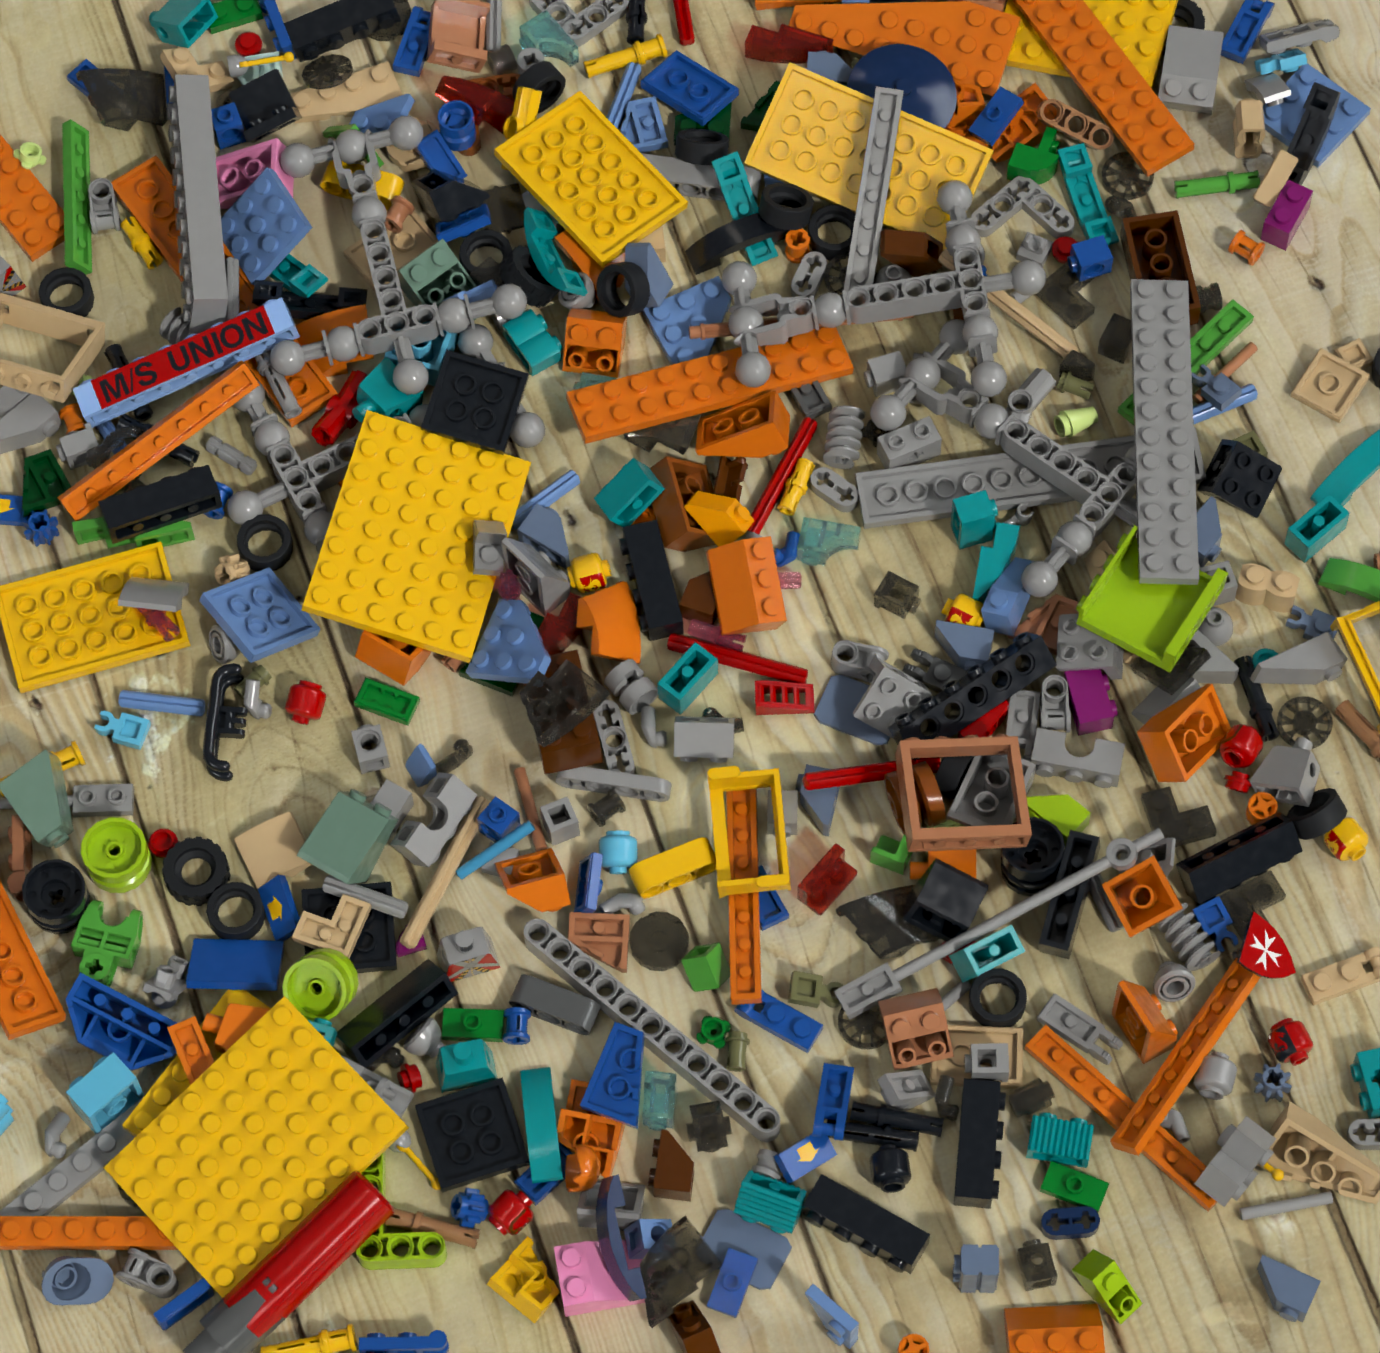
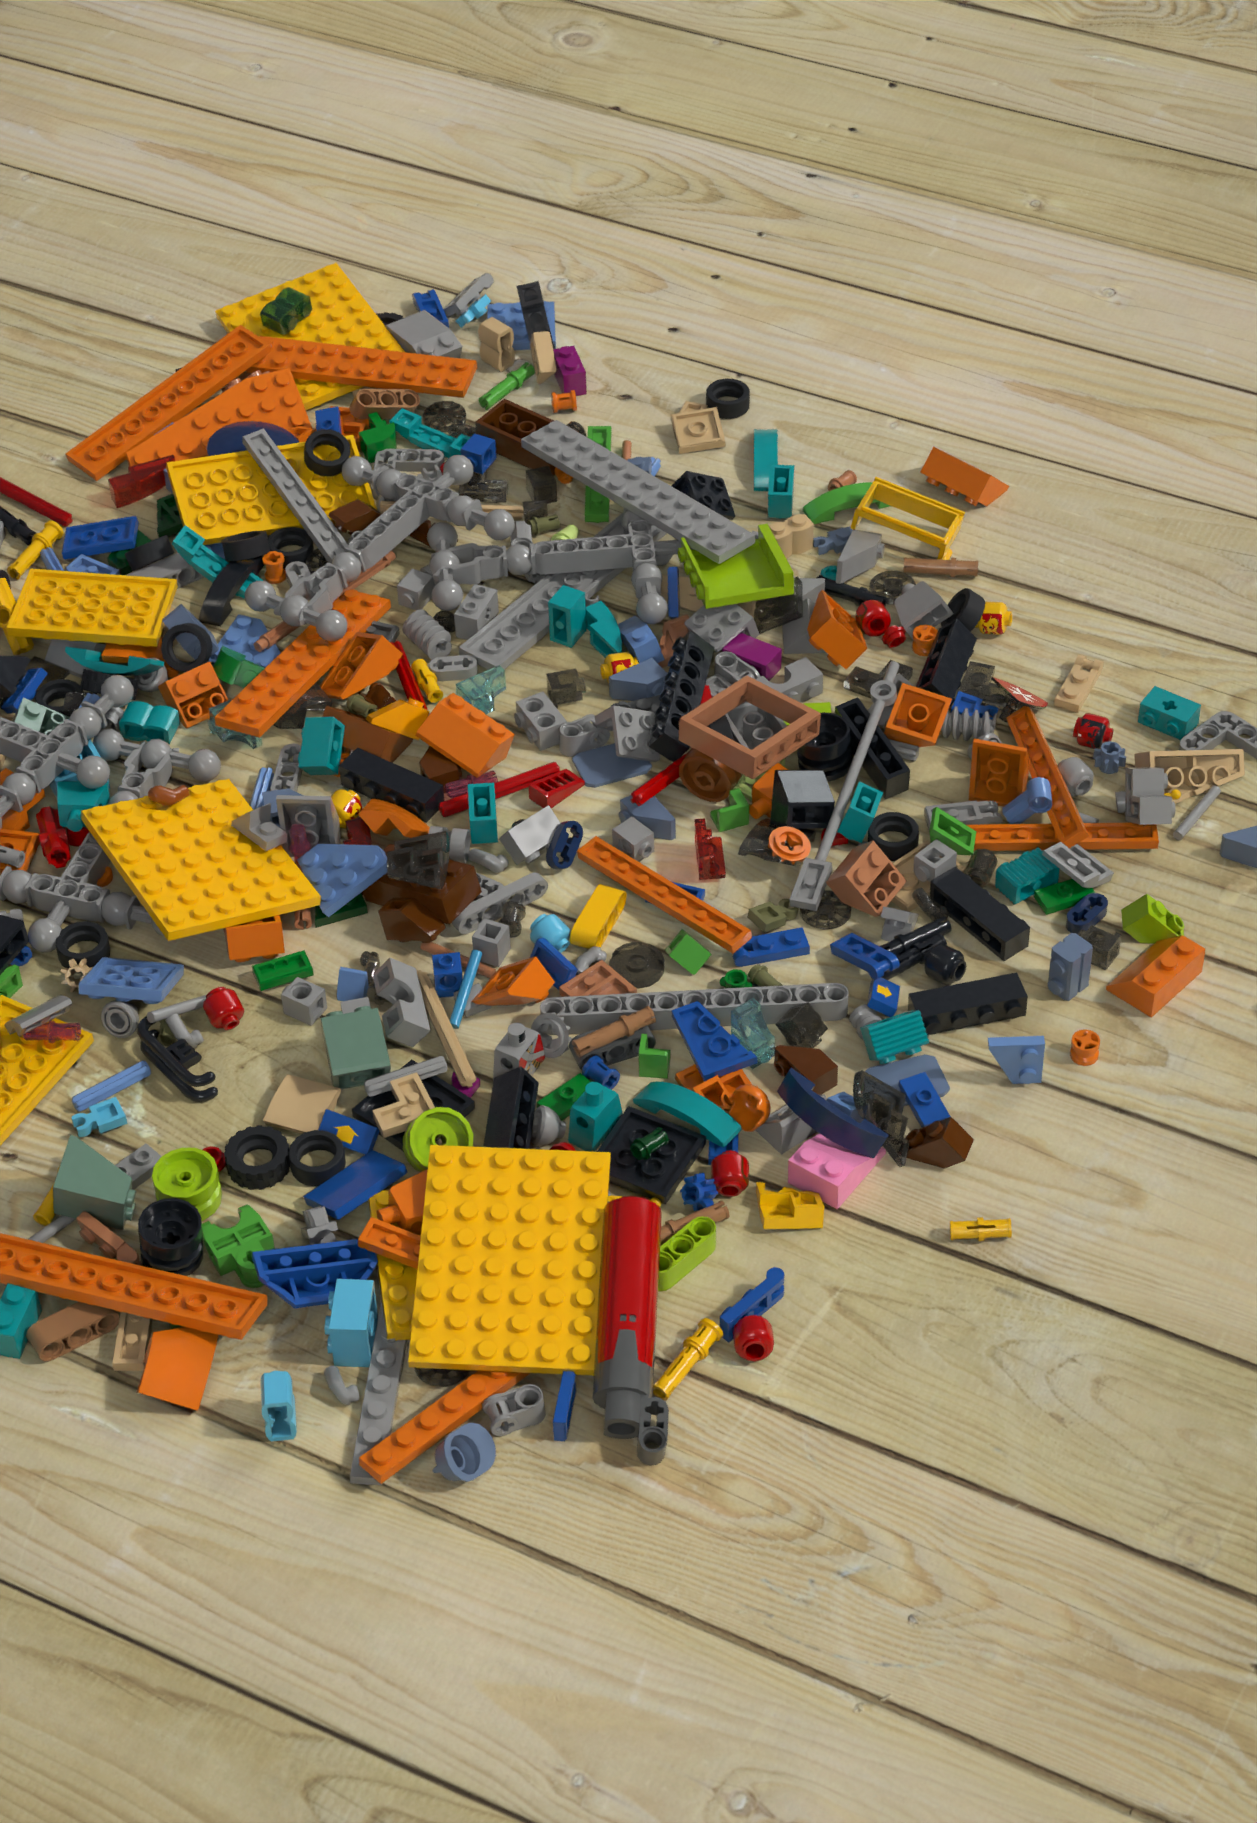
camera: 45 degrees left, 20 degrees down
black plate [421,350,529,455] -> none
yellow piece [707,766,791,899] -> none
light grey slope [1244,72,1291,107] -> none
none -> light grey bar [147,994,207,1023]
none -> dark orange arm [148,785,189,806]
none -> green brick [213,646,265,688]
none -> light grey beam [271,744,303,792]
none -> black tyre [304,429,350,476]
none -> olive pin [346,694,378,719]
none -> reddish brown slope [378,898,446,943]
none -> light grey brick [514,692,567,751]
none -> light grey gear [531,1012,572,1058]
none -> dark blue beam [546,821,583,869]
none -> medium nougat pin [572,1006,656,1057]
none -> dark green pin [630,1127,669,1160]
none -> bright green panel [638,1034,671,1079]
none -> blue tile [667,567,680,620]
none -> orange gear [768,826,811,865]
none -> bright green slope [929,807,976,856]
none -> medium blue piece [1002,777,1052,824]
none -> light grey slope [1042,842,1114,888]

